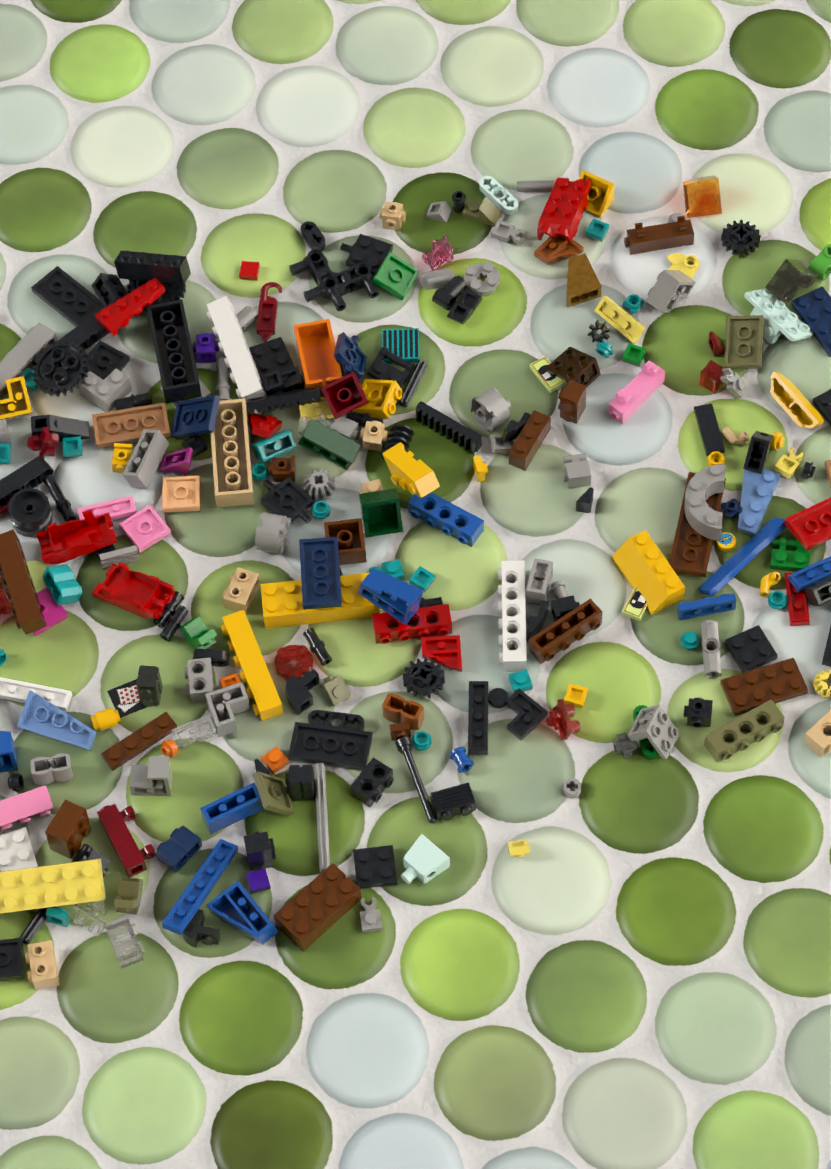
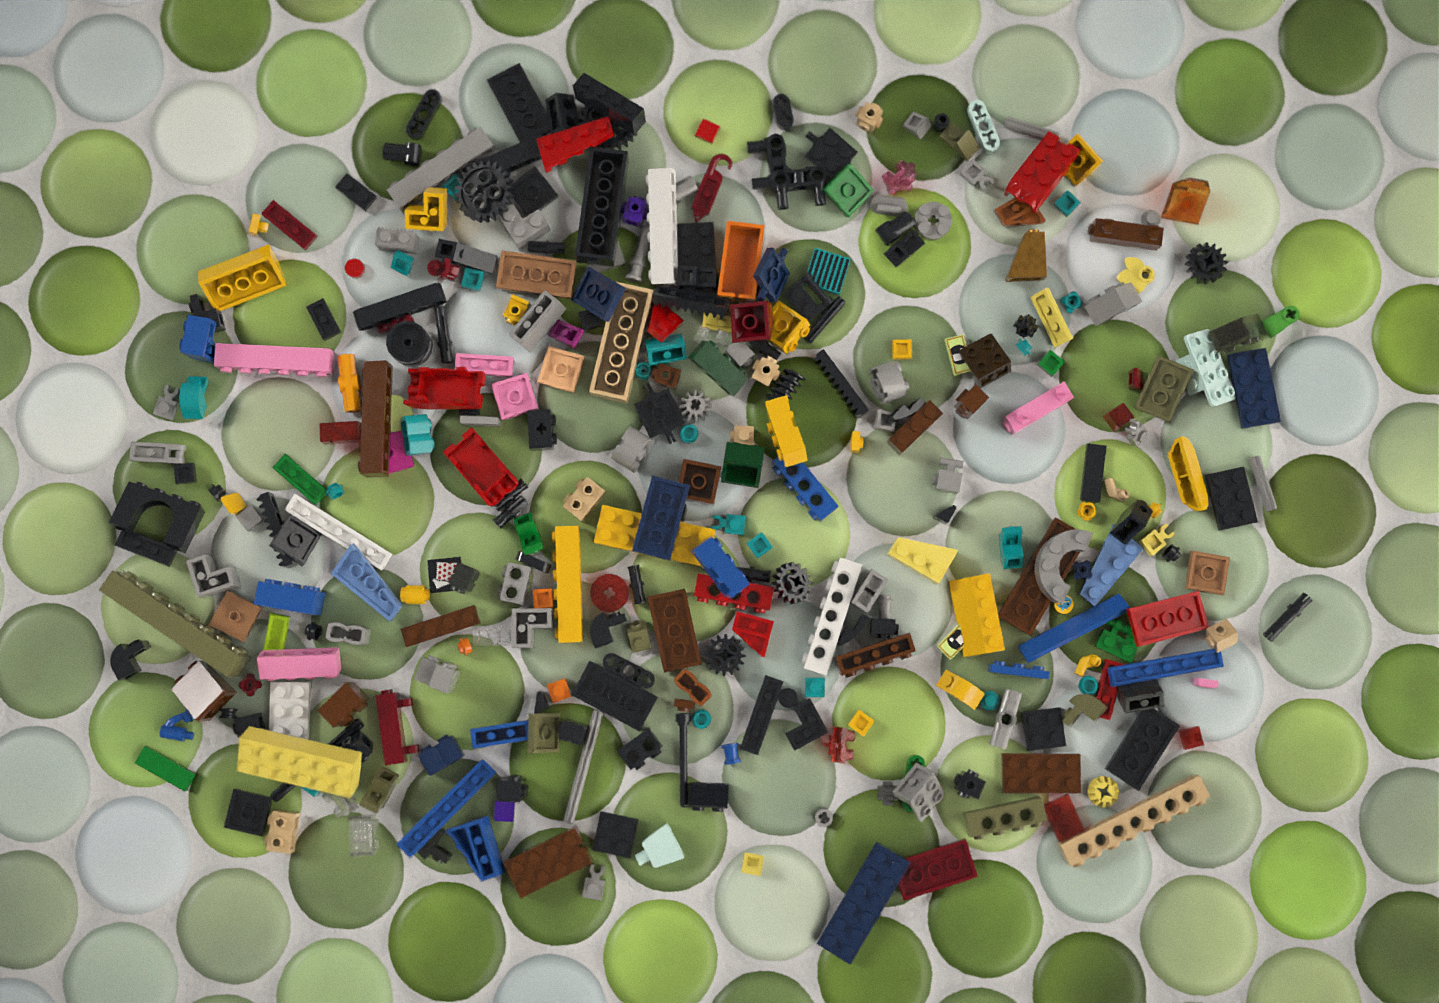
camera: 15 degrees right, 25 degrees up
none -> black brick [527,409,557,451]
none -> reddish brown plate [647,589,702,673]
none -> black gear [772,562,812,605]
none -> dark blue plate [817,841,910,965]
none -> light yellow wedge [887,537,958,584]
none -> yellow tile [892,339,912,360]
none -> dark red plate [898,838,978,901]
none -> yellow brick [936,670,985,710]
none -> teal brick [999,526,1024,570]
none -> clear red plate [1044,794,1085,842]
none -> olive brick [1063,694,1108,727]

